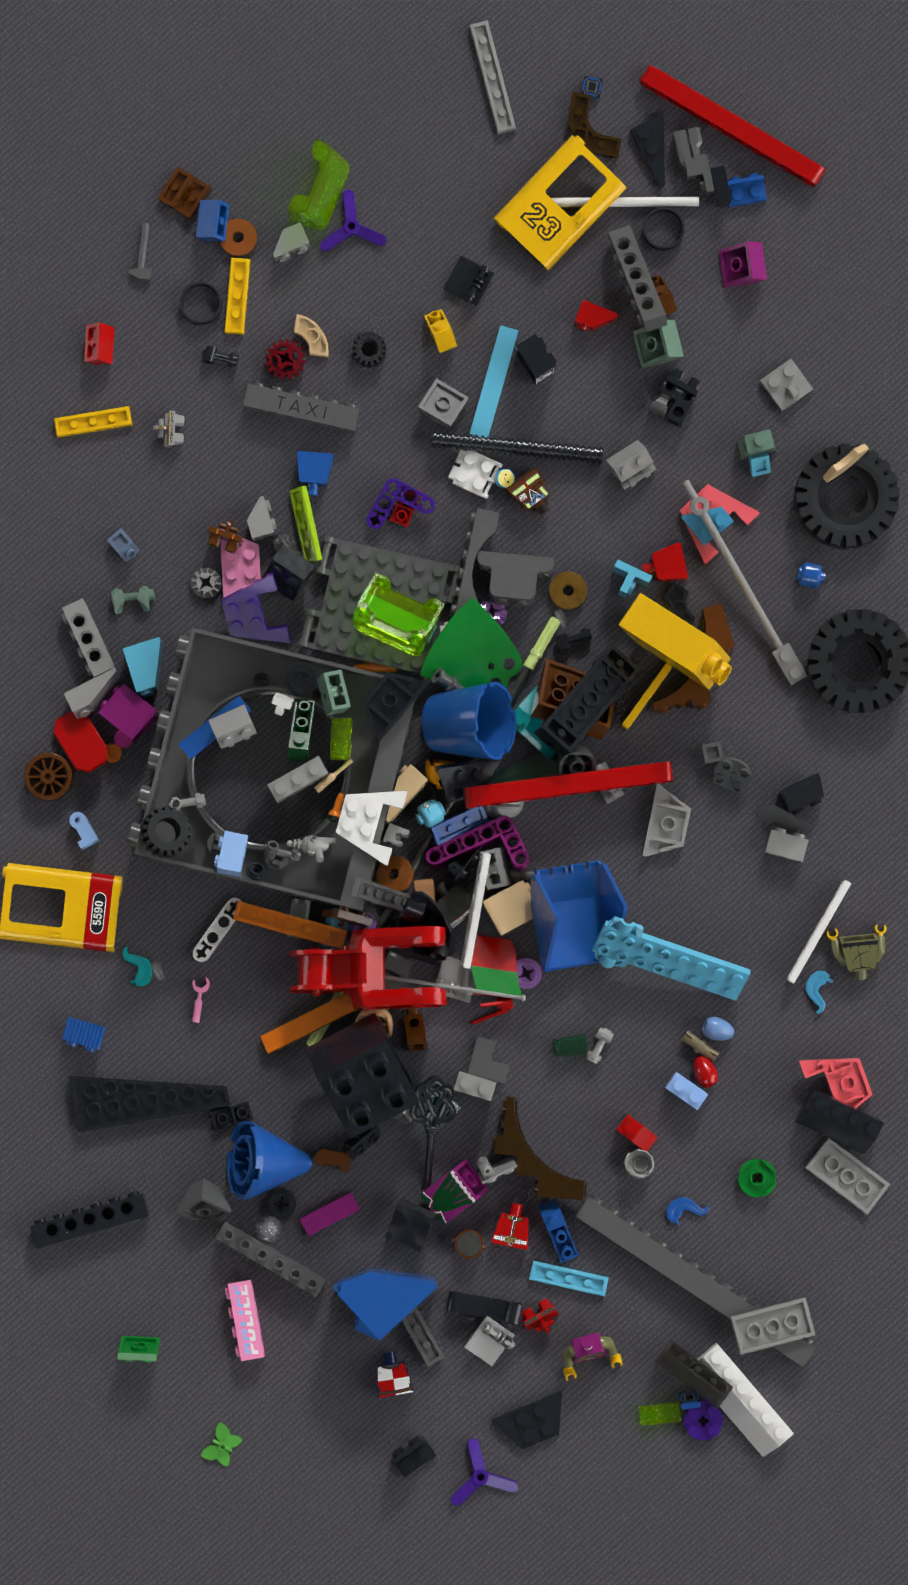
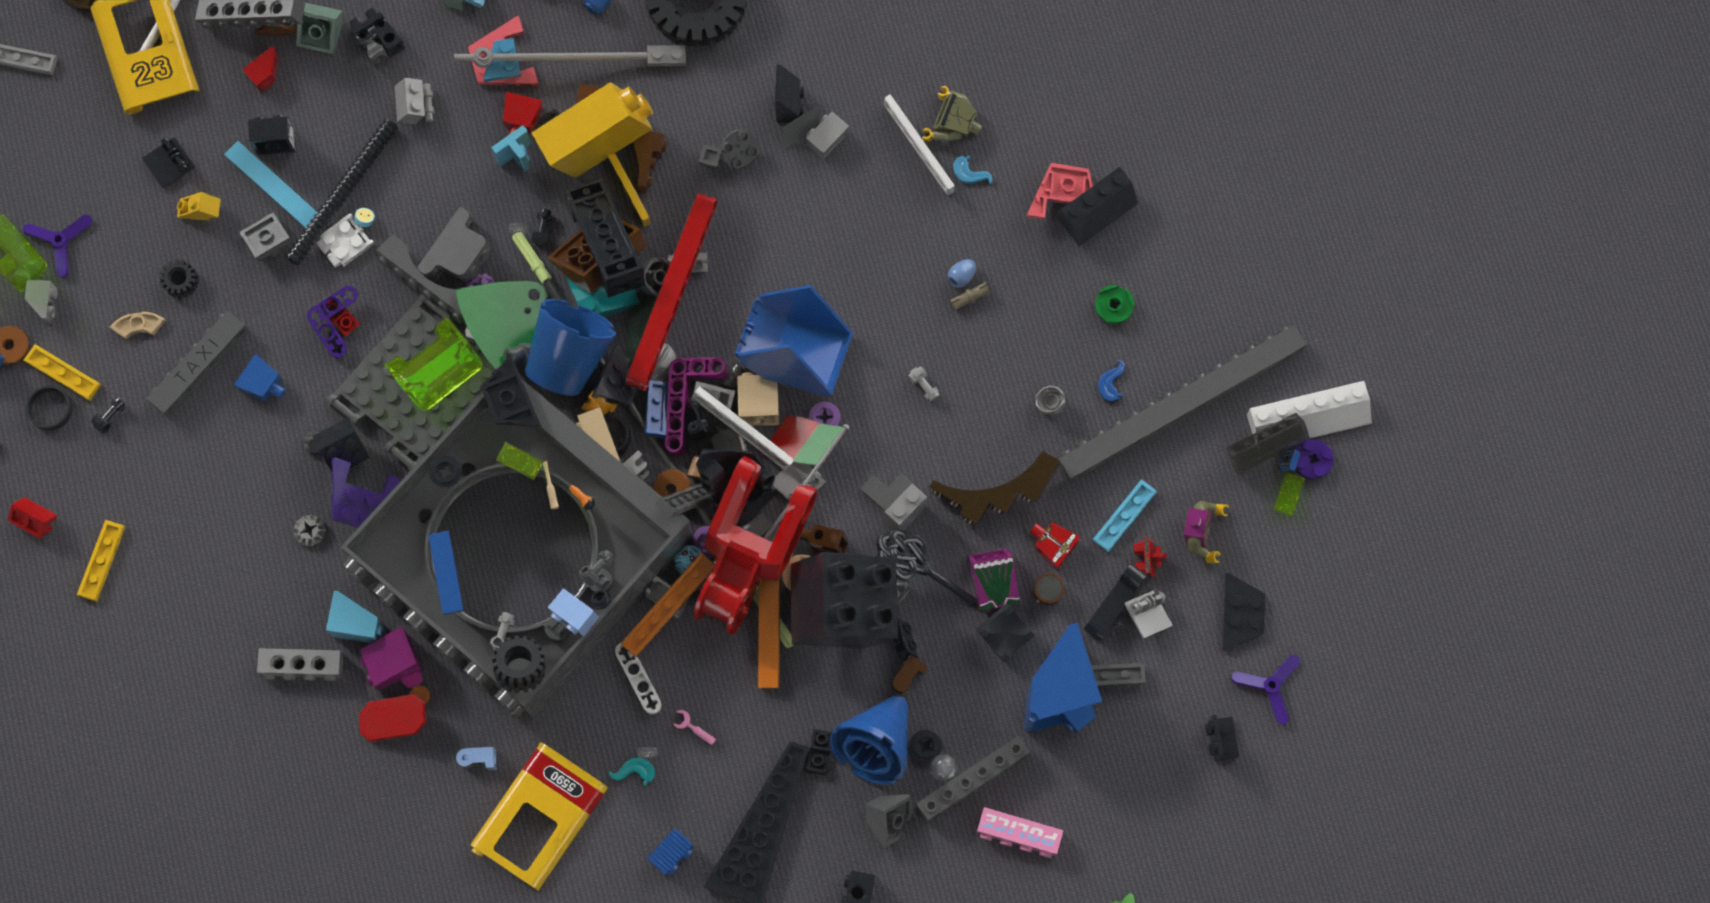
camera: 65 degrees left, 10 degrees down
reddish brown wheel [24,753,73,801] -> none
light grey slope [64,667,120,719] -> none
sand blue bracket [107,528,140,562] -> none
sand green piece [111,586,155,614] -> none
light grey hips [153,411,184,448] -> none
reddish brown hips [208,520,243,554] -> none
light grey brick [209,705,257,749] -> none
bright pink wing [220,529,261,598] -> none
light grey slope [247,496,277,541] -> none
dark red gear [265,339,306,381] -> none
light grey brick [267,756,329,803] -> none
white tile [272,692,295,716] -> none
light grey piece [286,835,336,862] -> none
dark green slope [288,699,315,762] -> none
lime tile [289,486,322,564] -> none
magenta tile [300,1192,360,1236] -> none
sand green brick [317,670,351,716] -> none
reddish brown wing [322,906,373,927] -> none
white wing [336,791,407,866] -> none
torso [377,1351,414,1398] -> none
medium azure head [416,800,446,828] -> none
red plant [471,993,513,1025] -> none
light grey hinge [477,1156,517,1184] -> none
torso [506,467,550,516] -> none
blue slope [538,1198,579,1263] -> none
pearl gold tile [549,572,587,610] -> none
clear green piece [552,1034,588,1058] -> none
medium azure piece [592,916,751,1001] -> none
red slope [615,1114,658,1151] -> none
light grey wing [642,784,691,857] -> none
light blue brick [665,1072,708,1110] -> none
red animal [693,1056,718,1088] -> none
light grey tile [730,1297,815,1355] -> none
light grey tile [805,1138,890,1215] -> none

